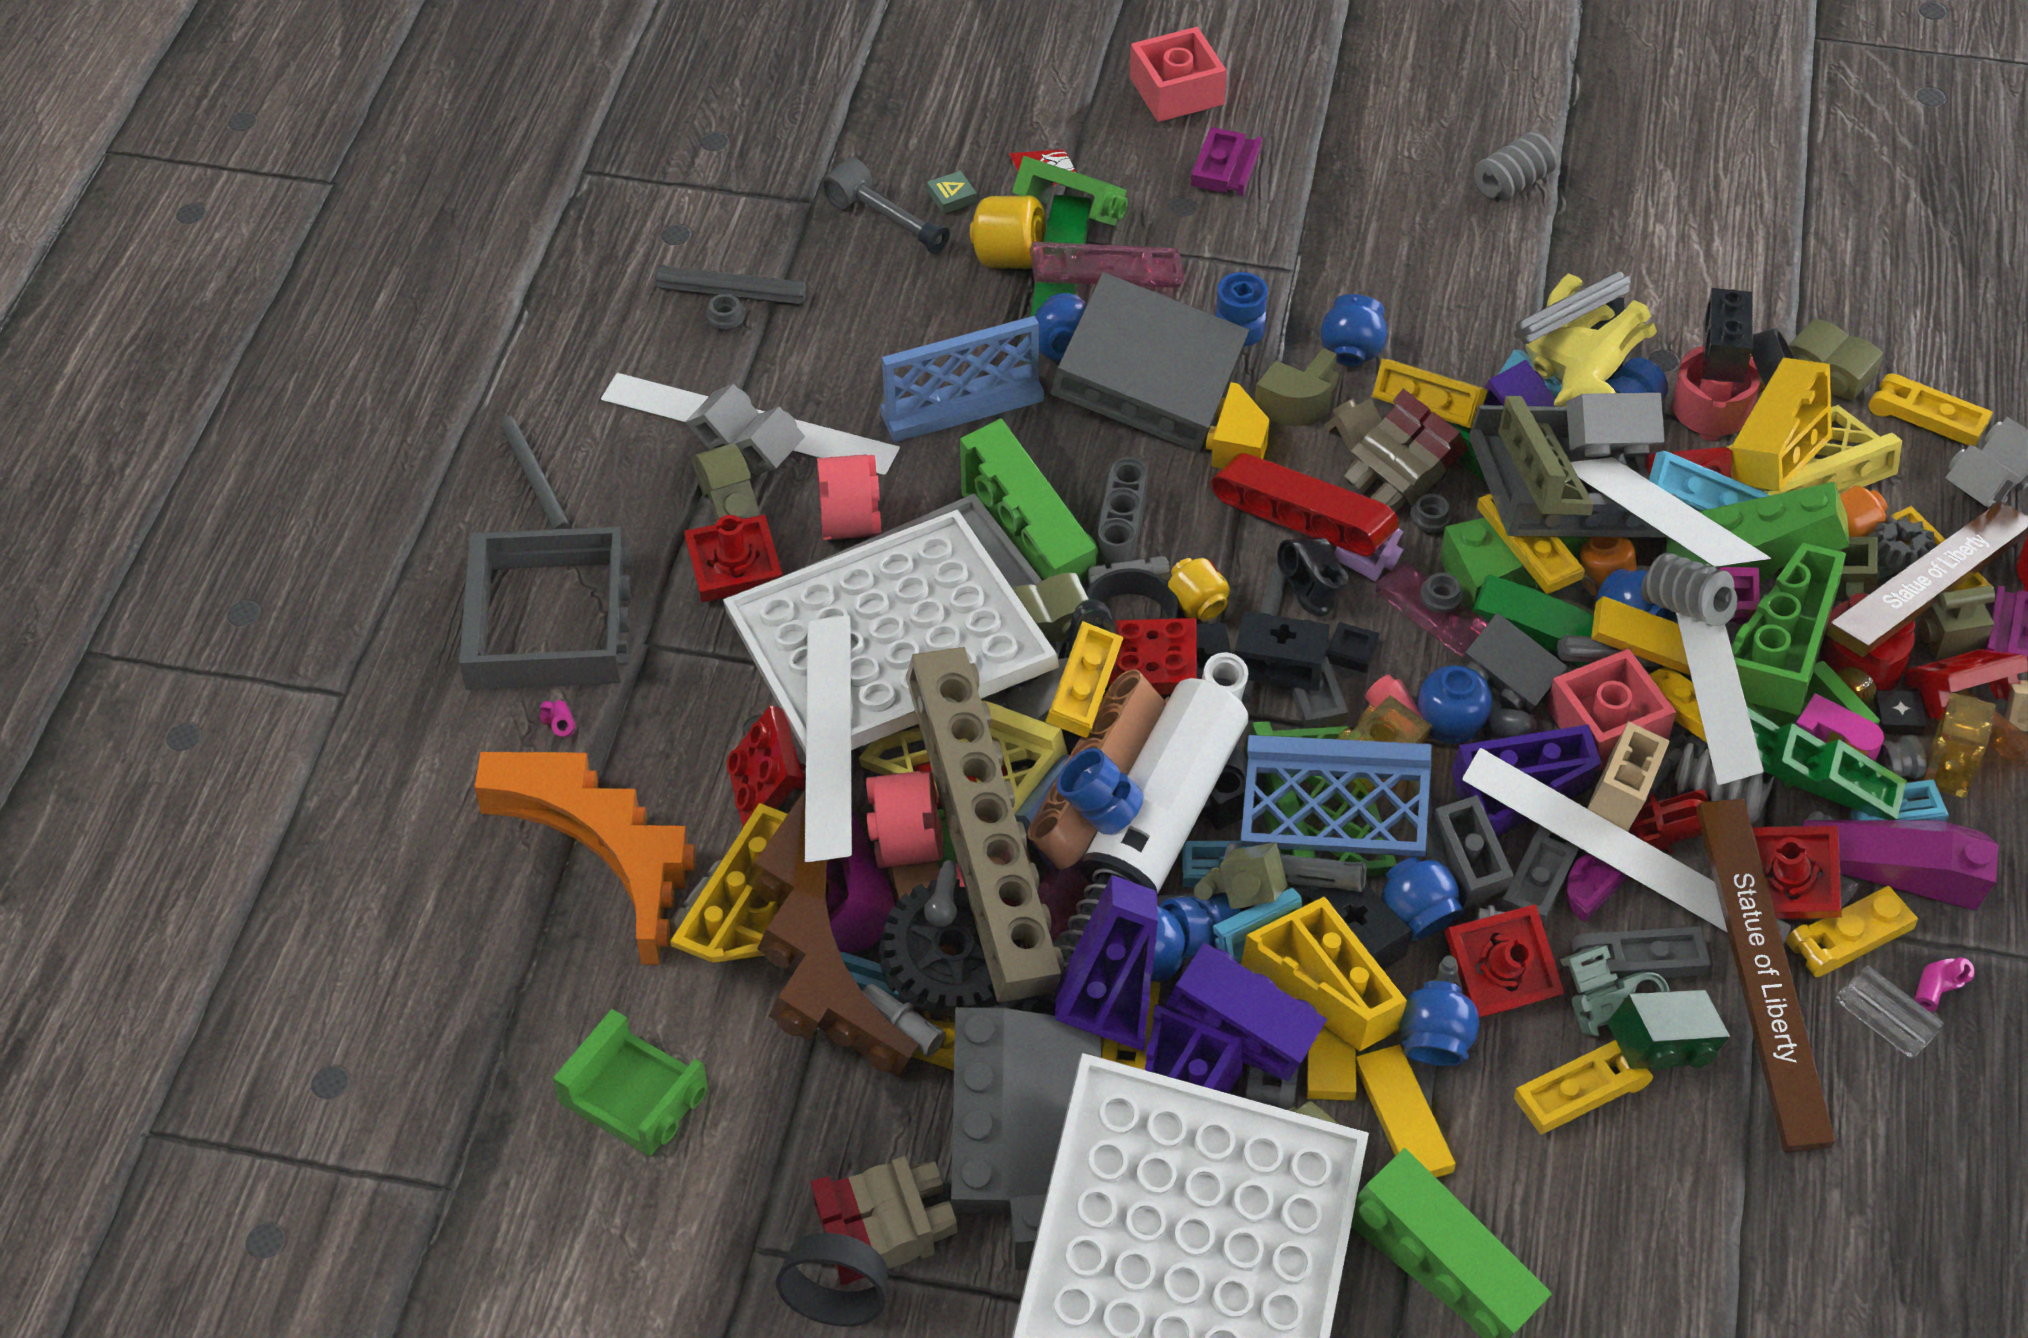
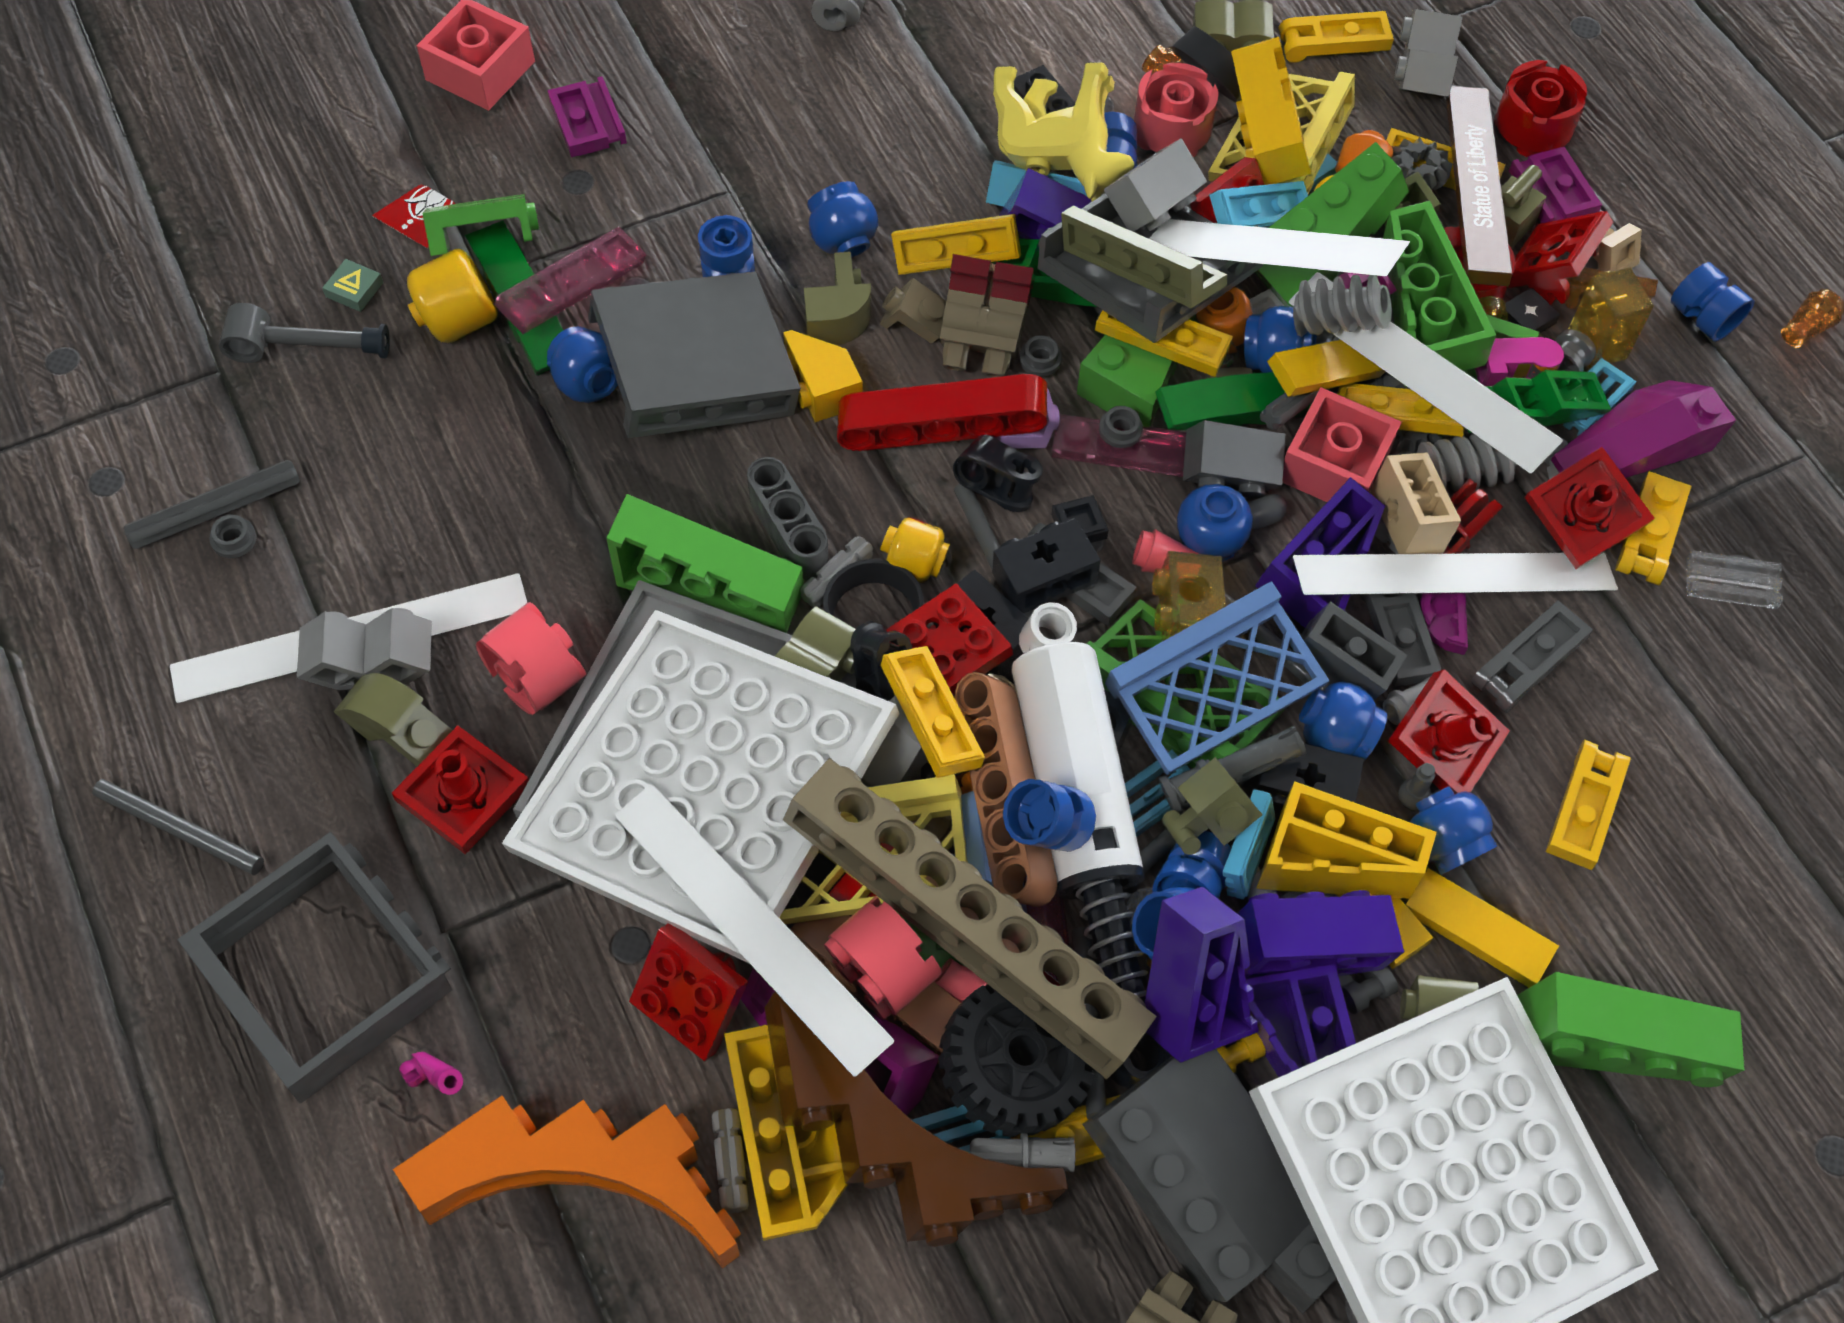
camera: 40 degrees left, 10 degrees up
medium blue fence [881,316,1044,443] -> none
dark grey piece [924,861,957,927] -> none
axle [1514,271,1631,344] -> none
sand green piece [1560,945,1670,1036] -> none
dark green brick [1607,990,1730,1070] -> none
reddish brown tile [1696,799,1836,1152] -> none
black brick [1703,288,1753,383] -> none
dark pink arm [1913,957,1974,1012] -> none

